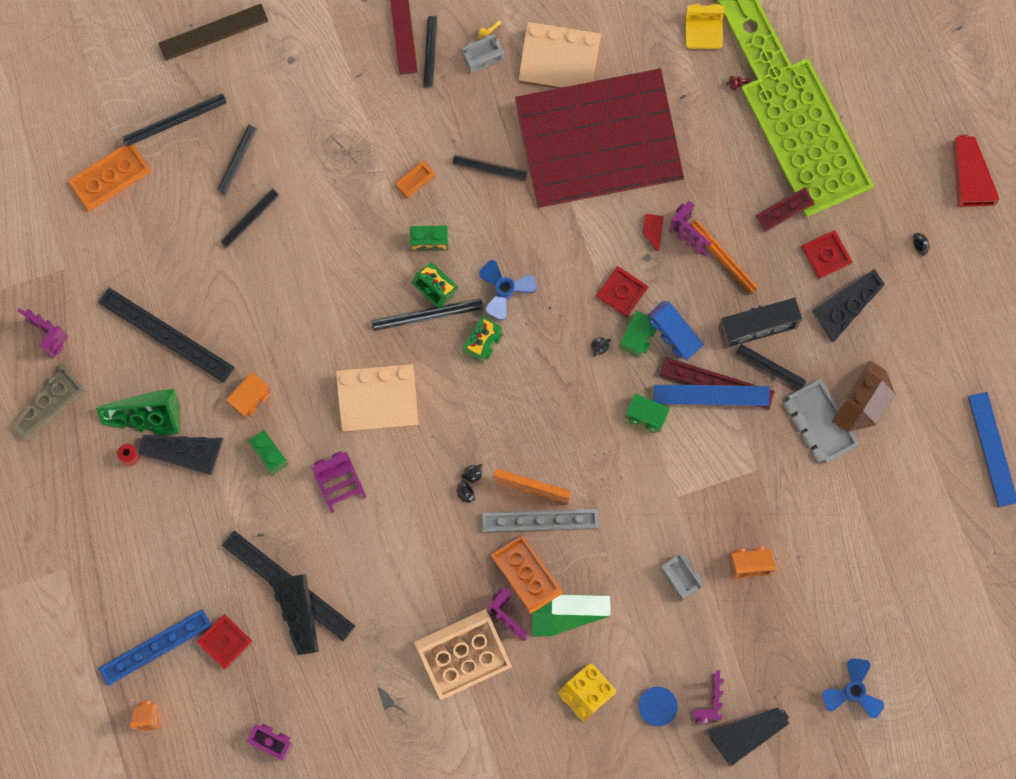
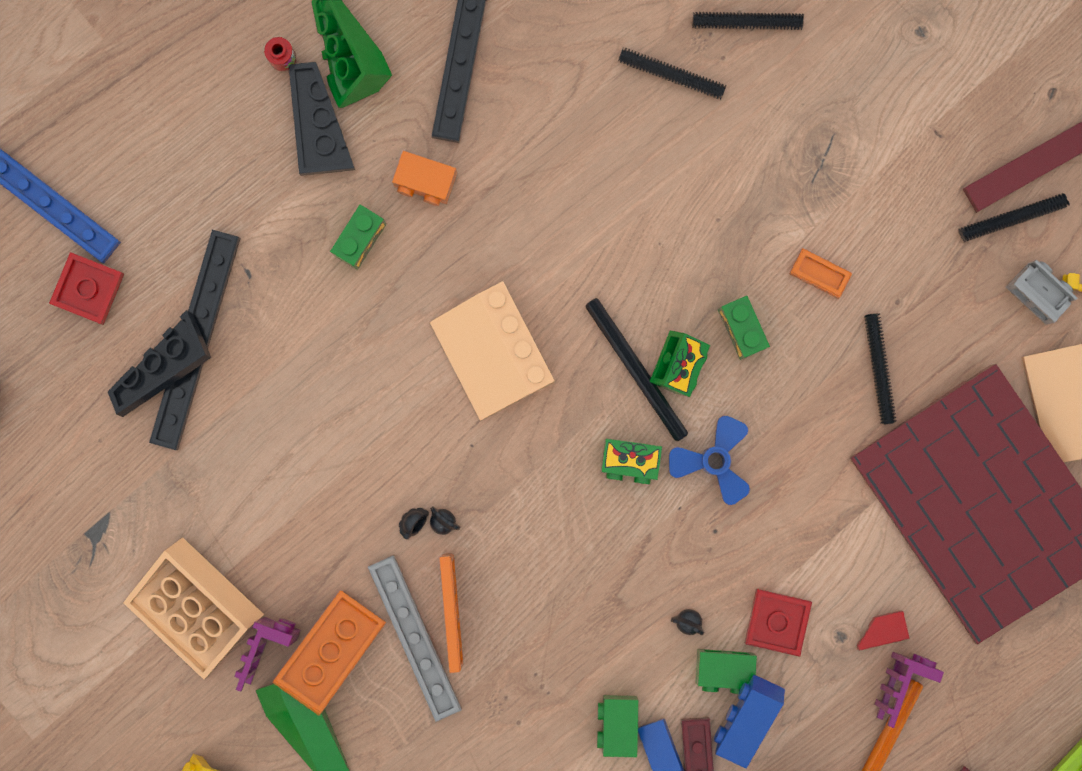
camera: 65 degrees right, 10 degrees up
magenta plate [311,451,367,513] -> none

